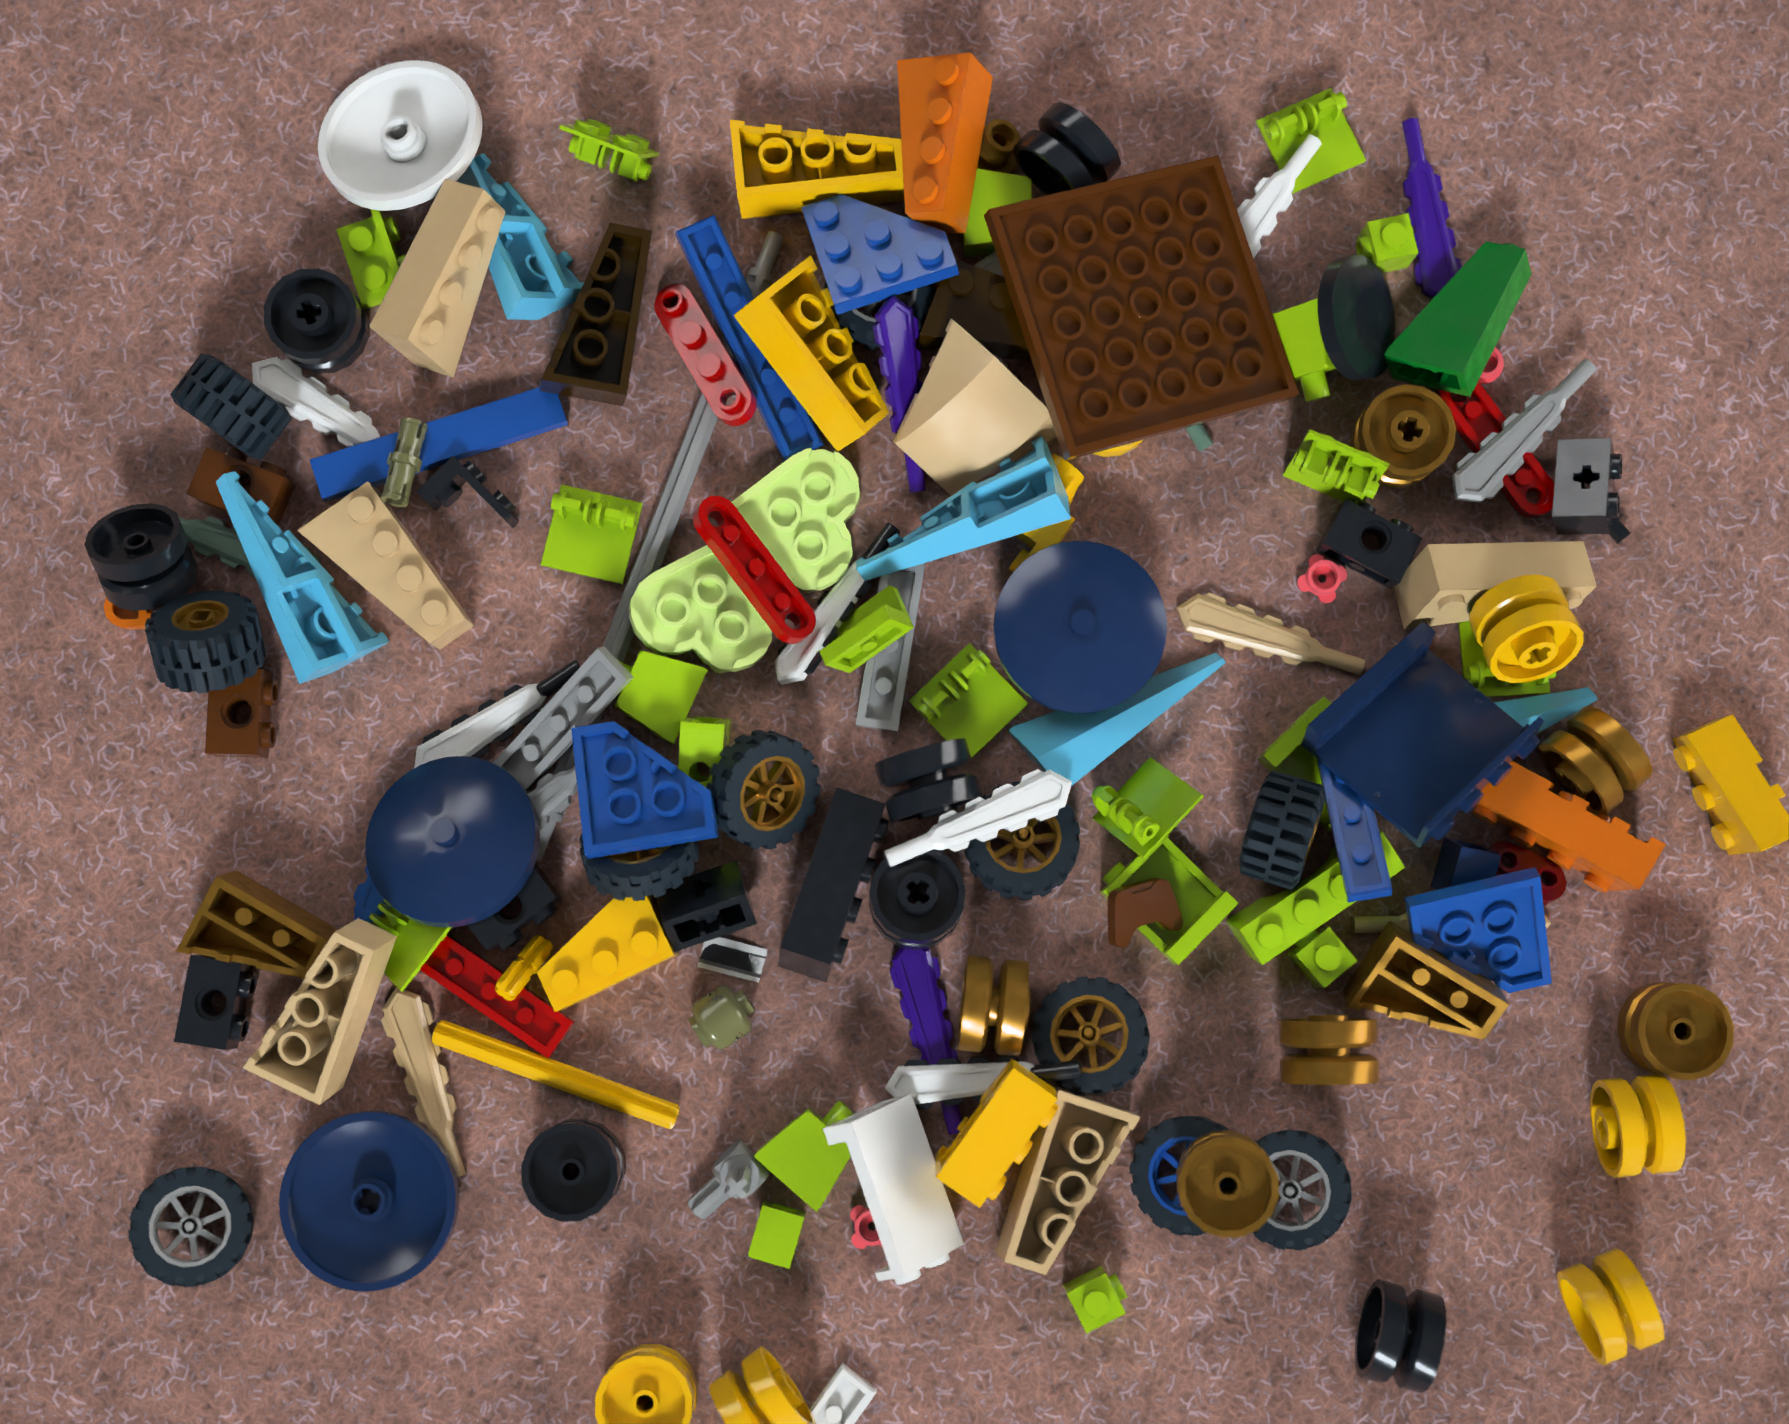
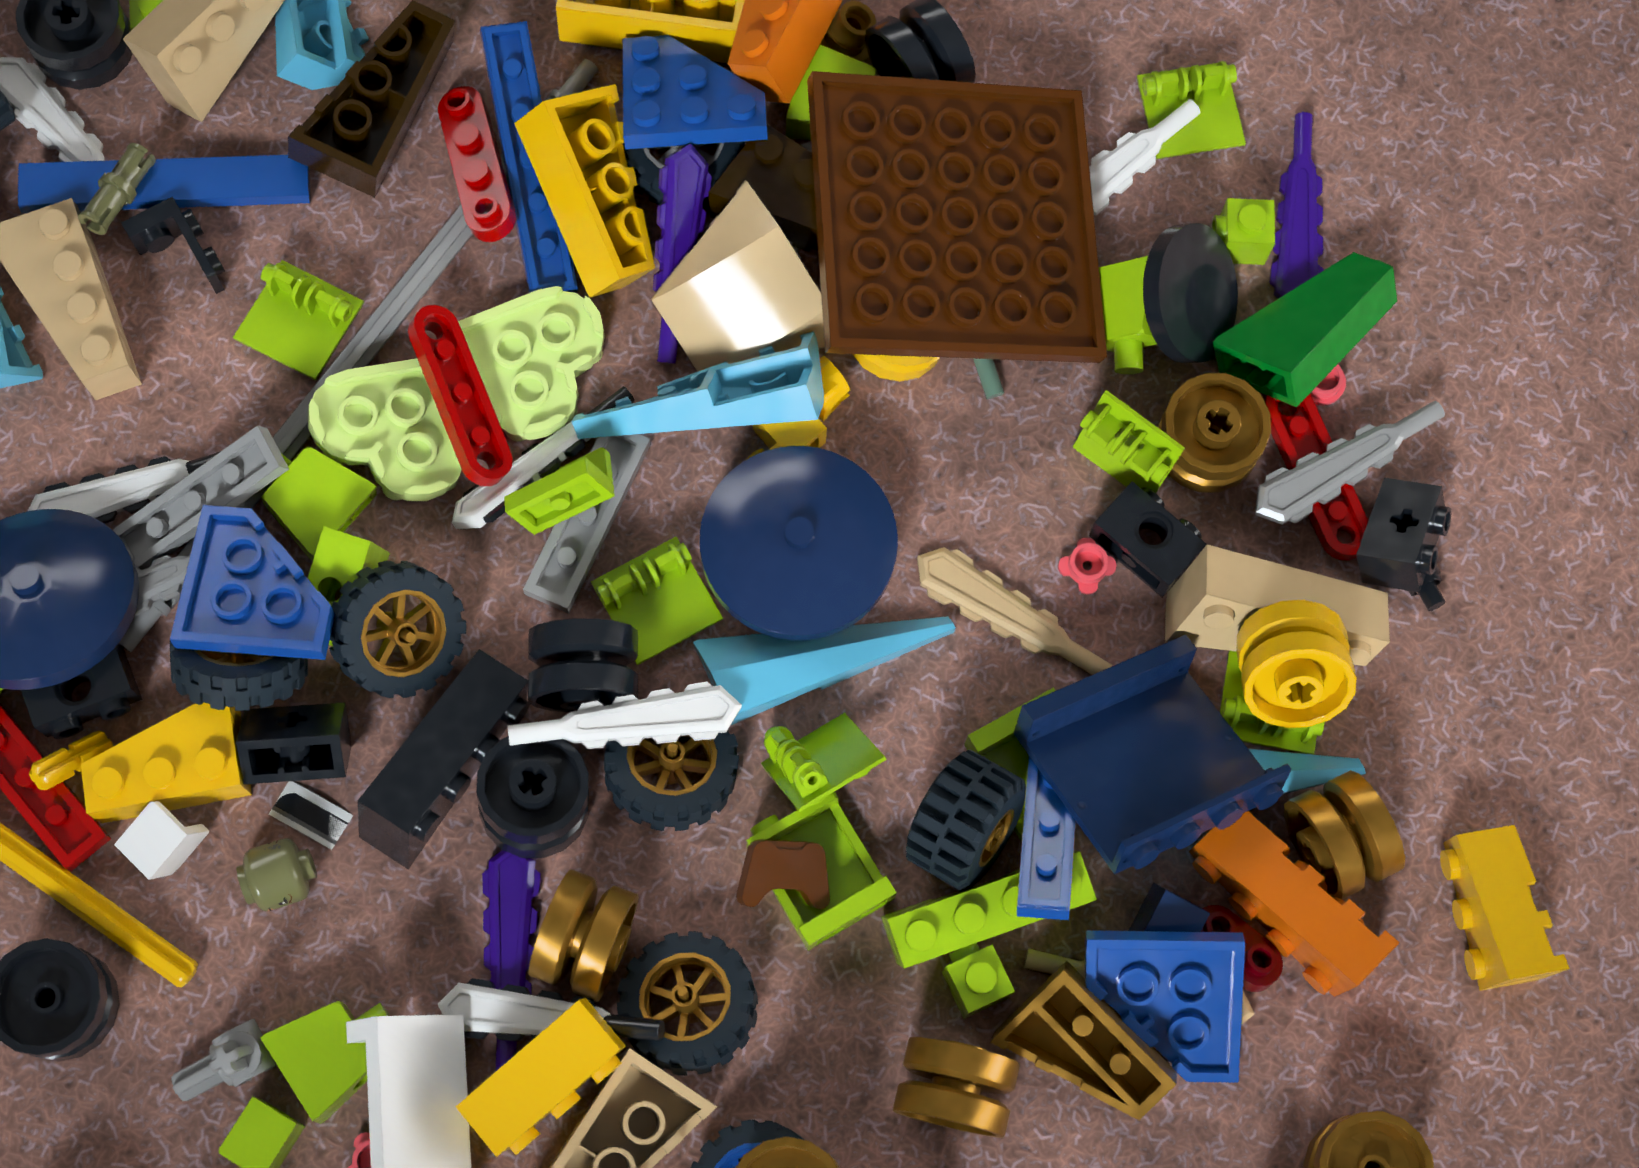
camera: 10 degrees right, 10 degrees down
none -> white panel [114,801,209,880]

